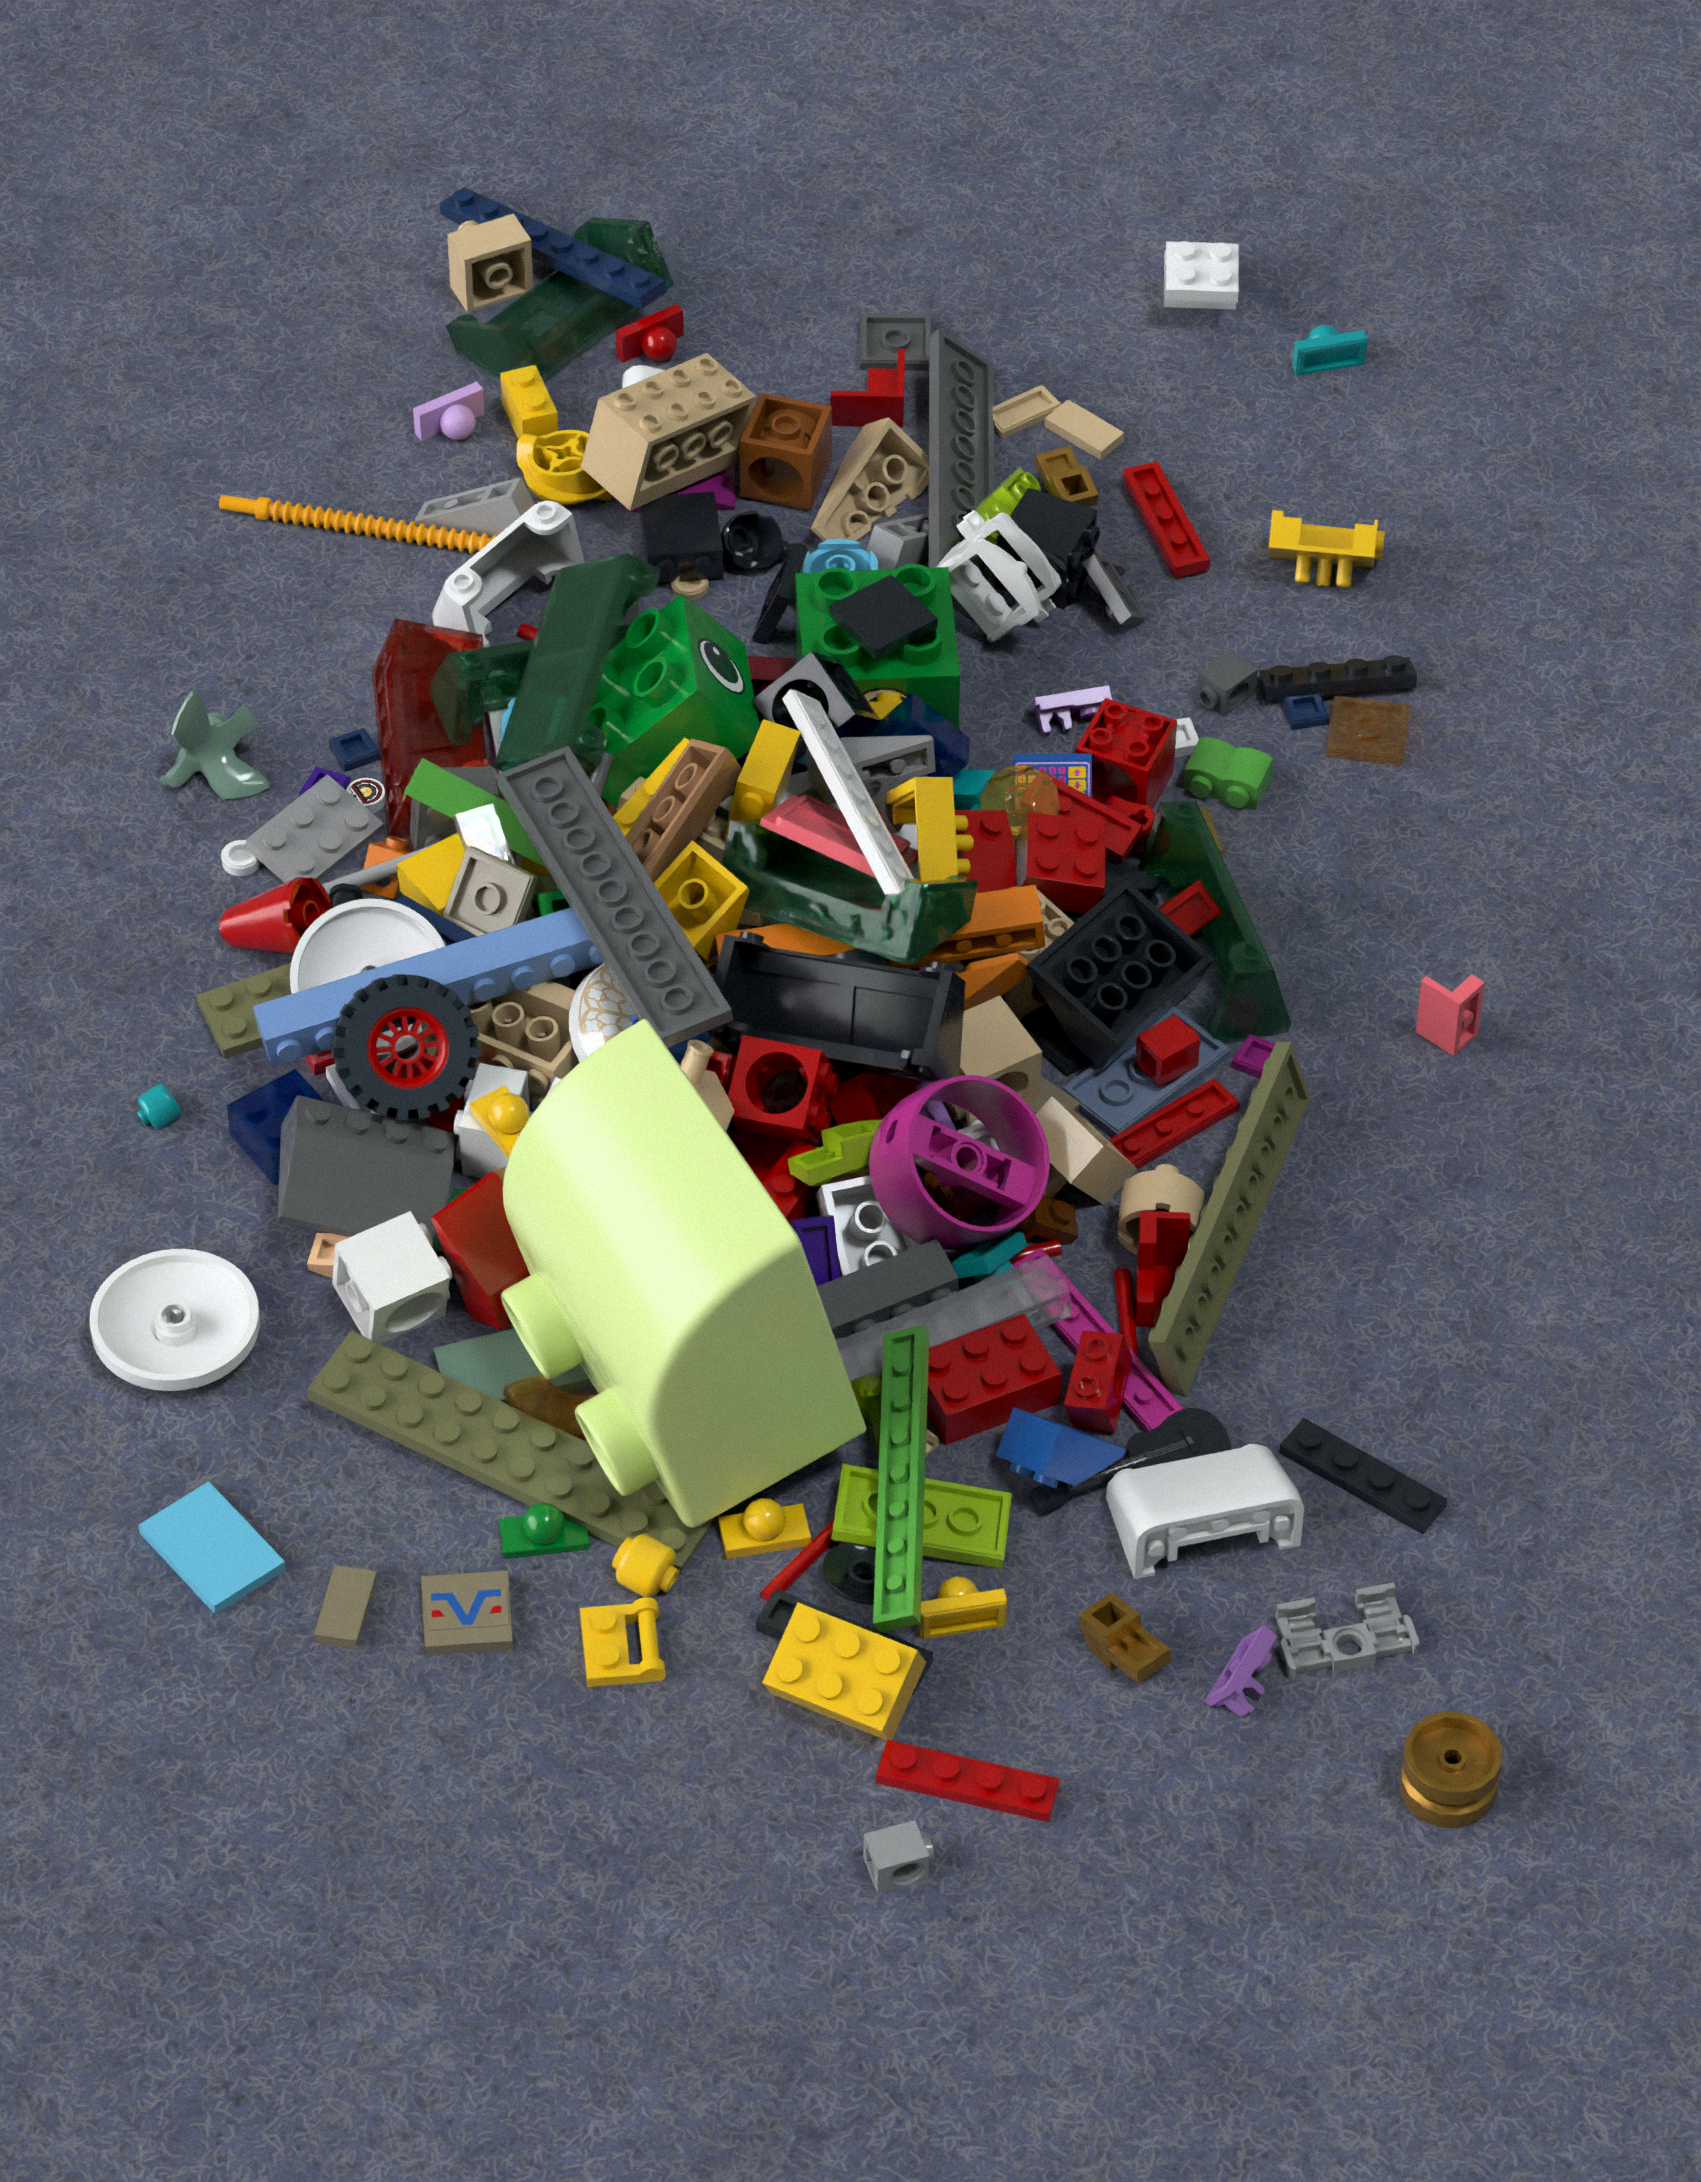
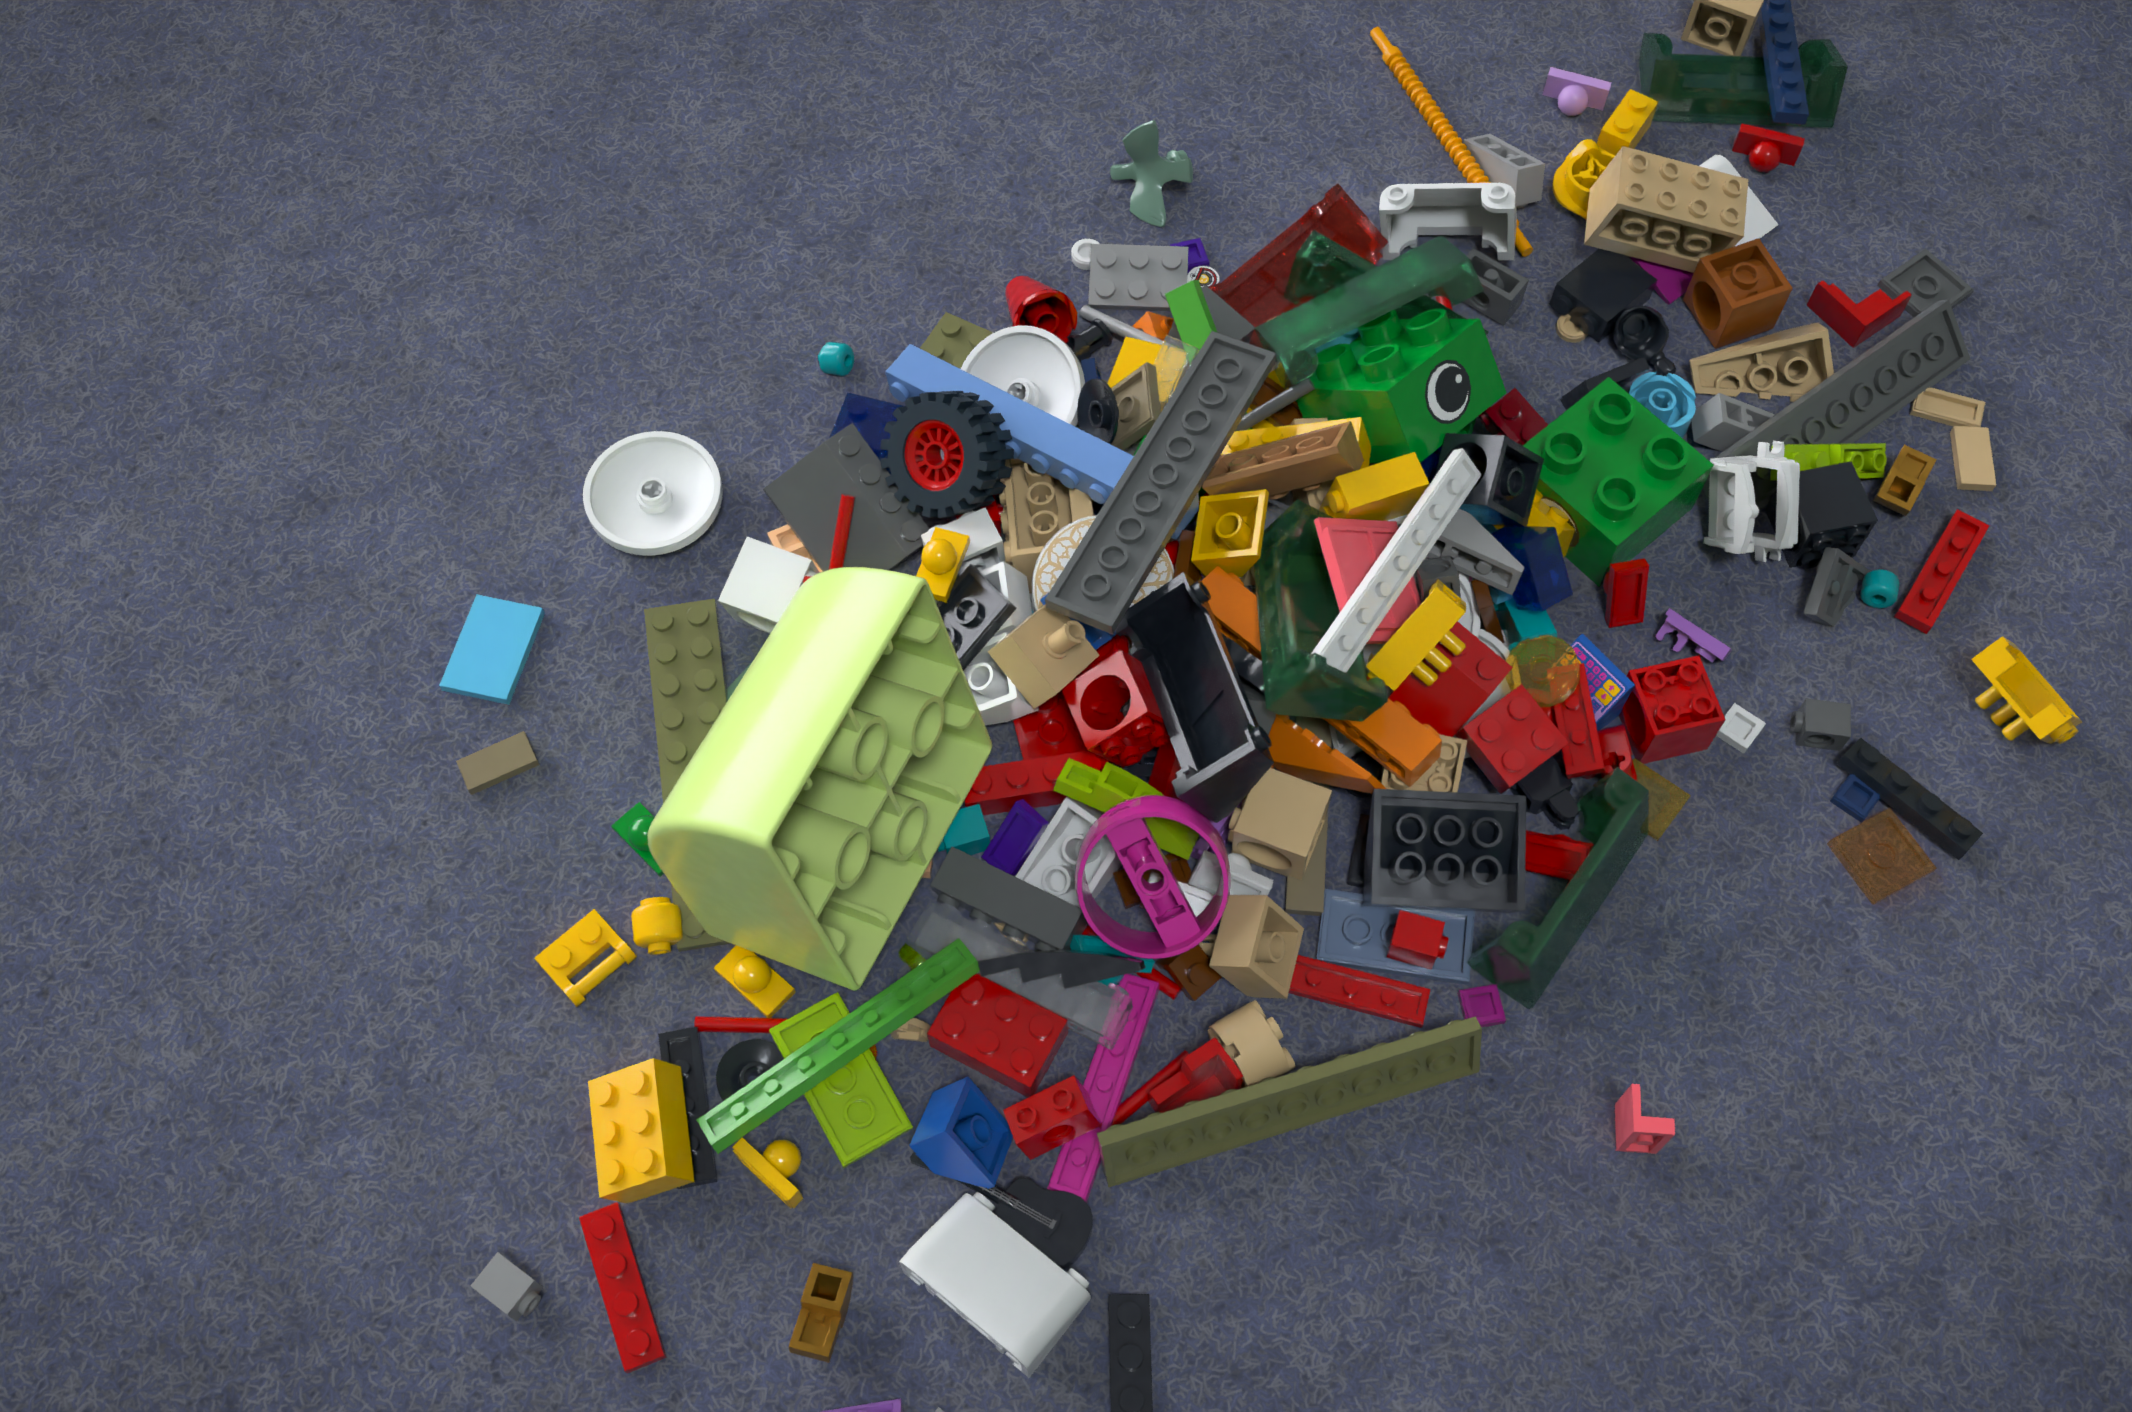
camera: 55 degrees right, 15 degrees up
dark blue tile [329,728,380,772] -> none
dark tan tile [421,1570,513,1655] -> none
black tile [829,574,938,660] -> none
bright green brick [1184,738,1273,809] -> none
none -> red bar [829,494,855,570]
none -> black slope [978,950,1146,989]
none -> black dish [1077,379,1119,444]
none -> red tile [1603,558,1649,628]
none -> teal piece [1860,569,1900,609]

